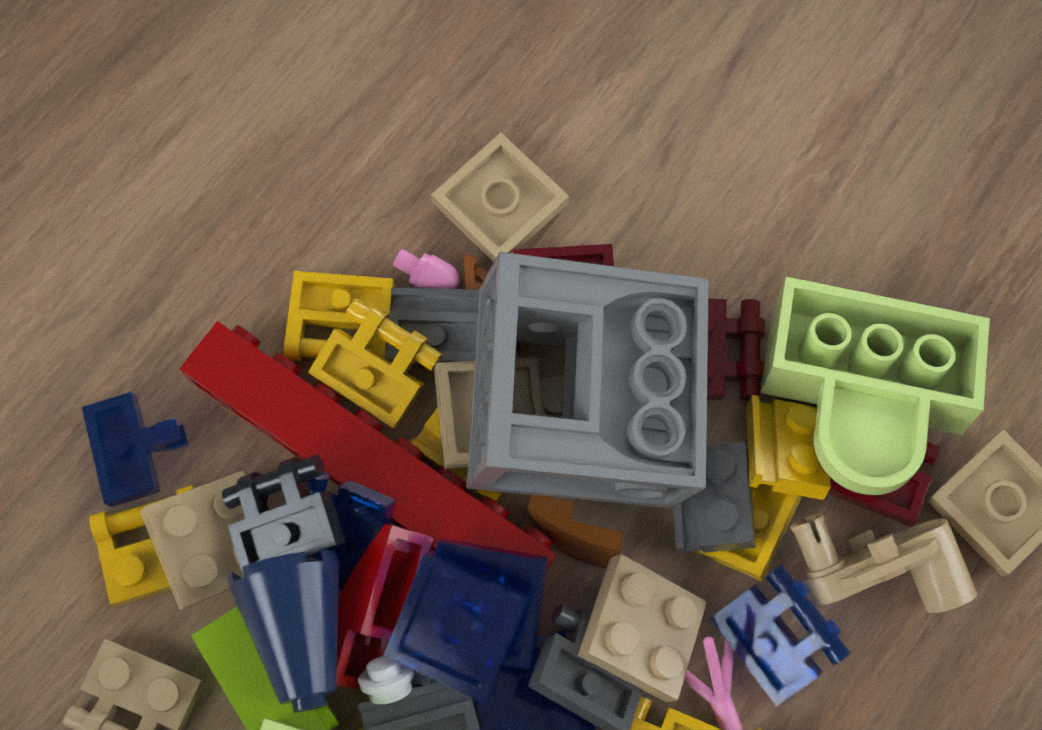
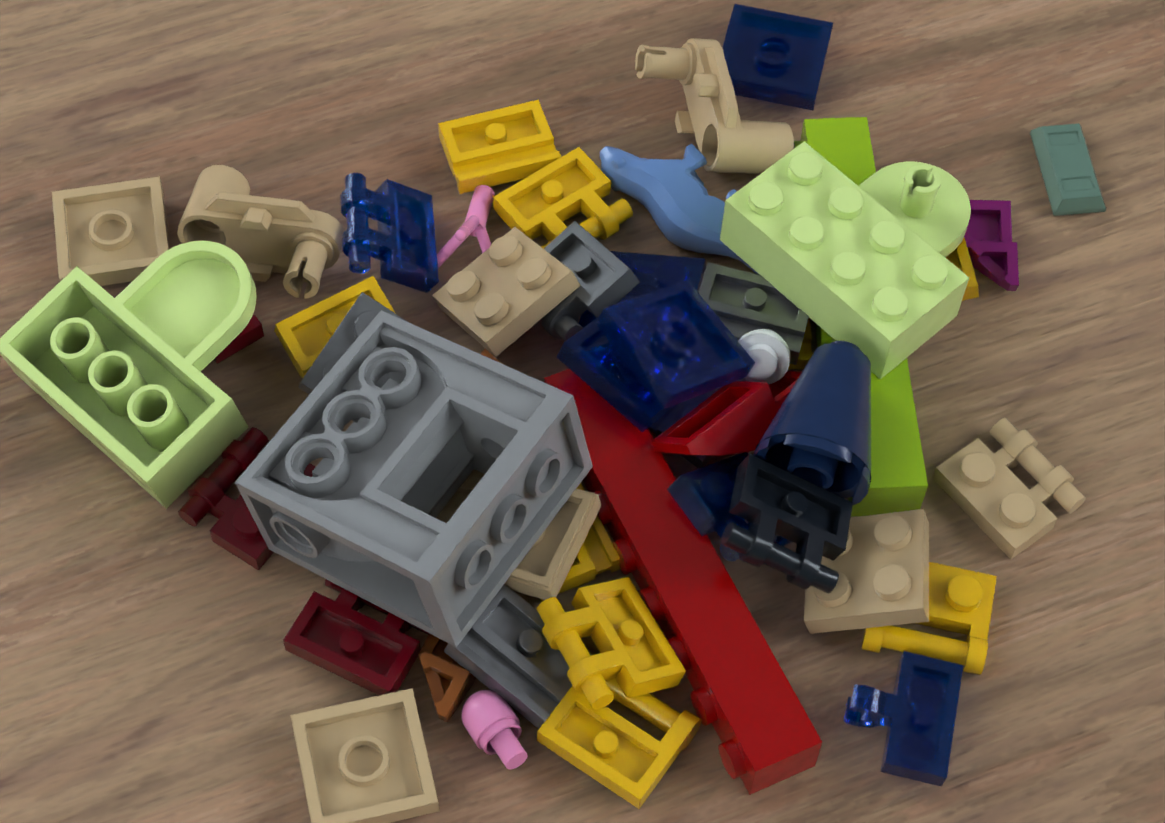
camera: 150 degrees left, 15 degrees down
yellow plate [746,395,831,500] -> none

